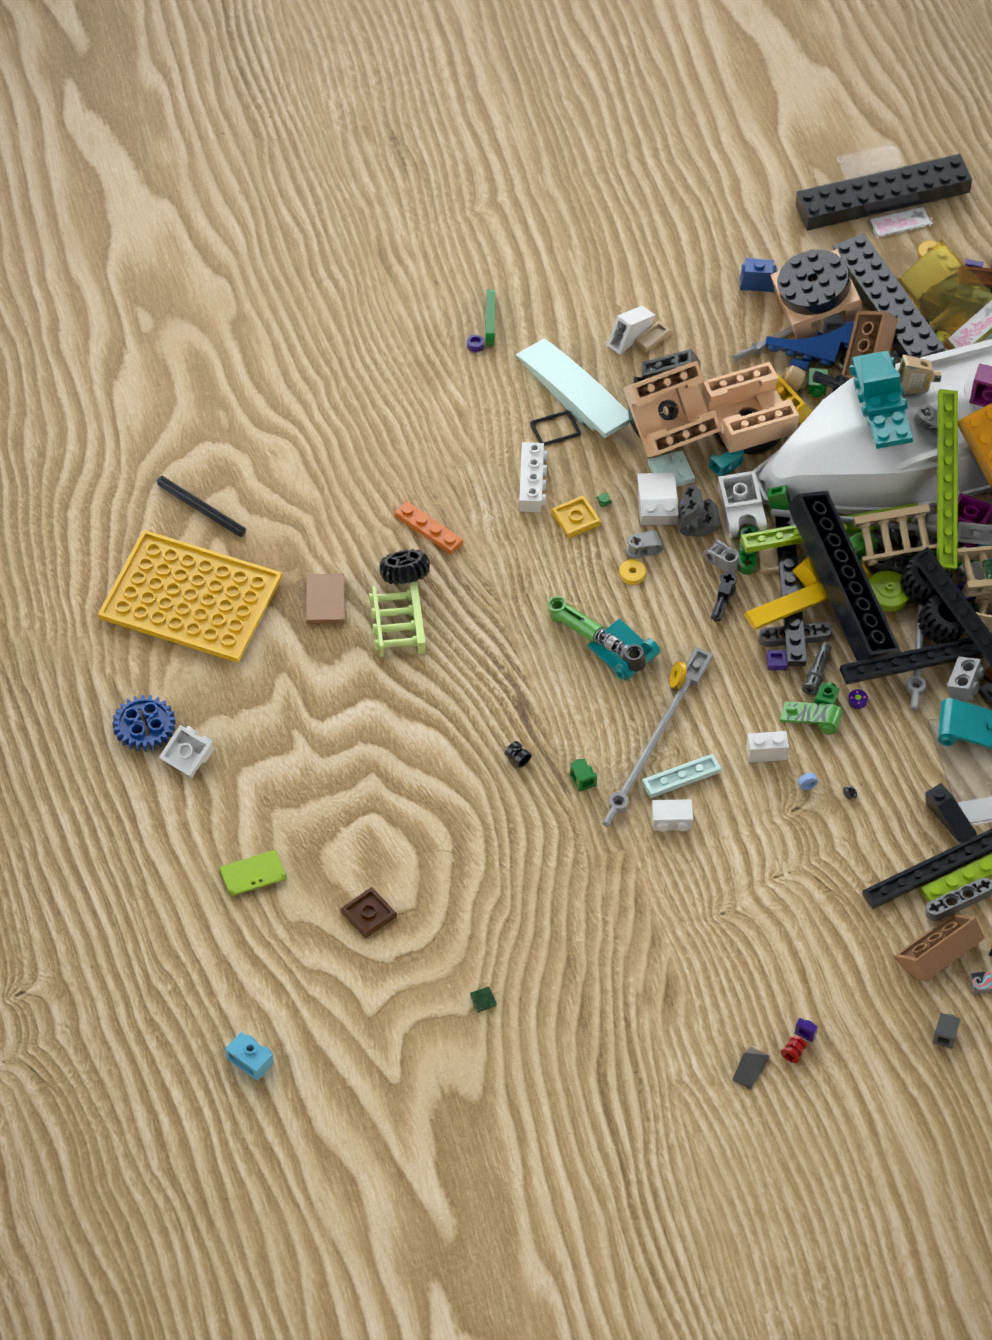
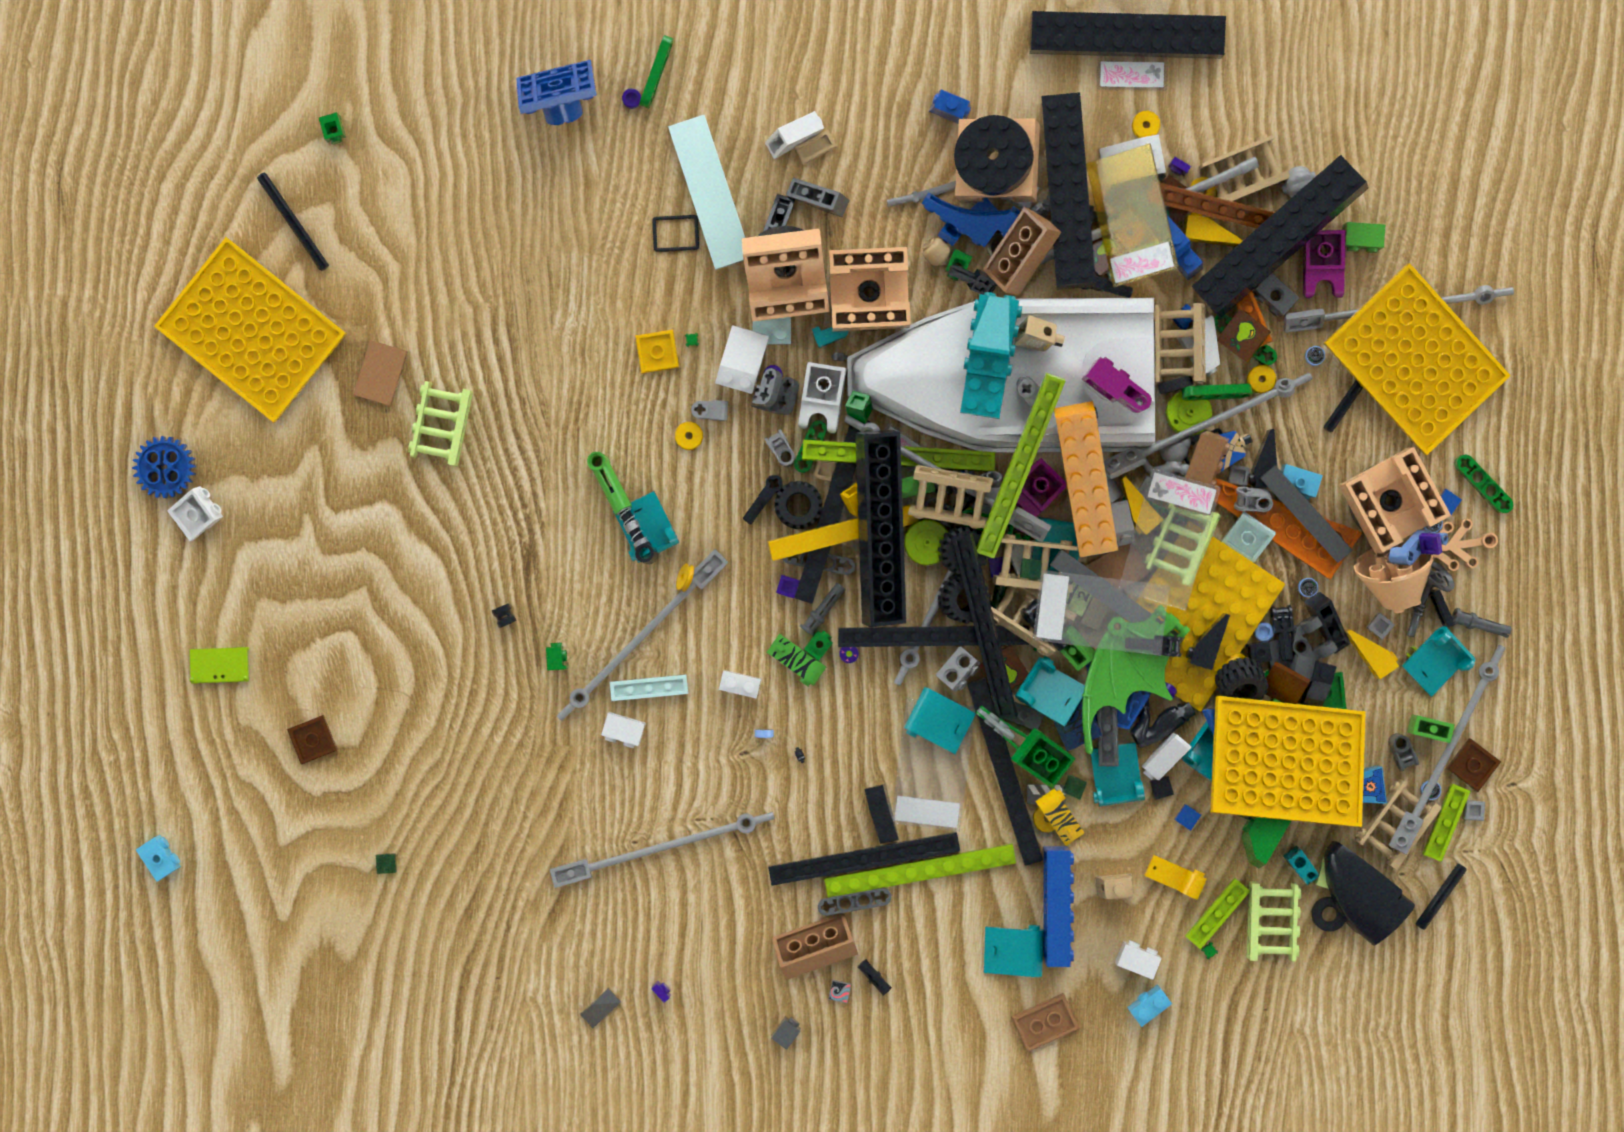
camera: 20 degrees right, 35 degrees up
black gear [379,549,430,585] -> none
orange plate [395,501,463,555] -> none
white brick [519,442,547,513] -> none
yellow slope [776,374,813,425] -> none
red bush [781,1035,807,1063] -> none
none -> green brick [318,112,346,144]
none -> blue piece [516,59,597,125]
none -> light grey bar [550,812,775,888]
none -> black tyre [774,481,823,529]

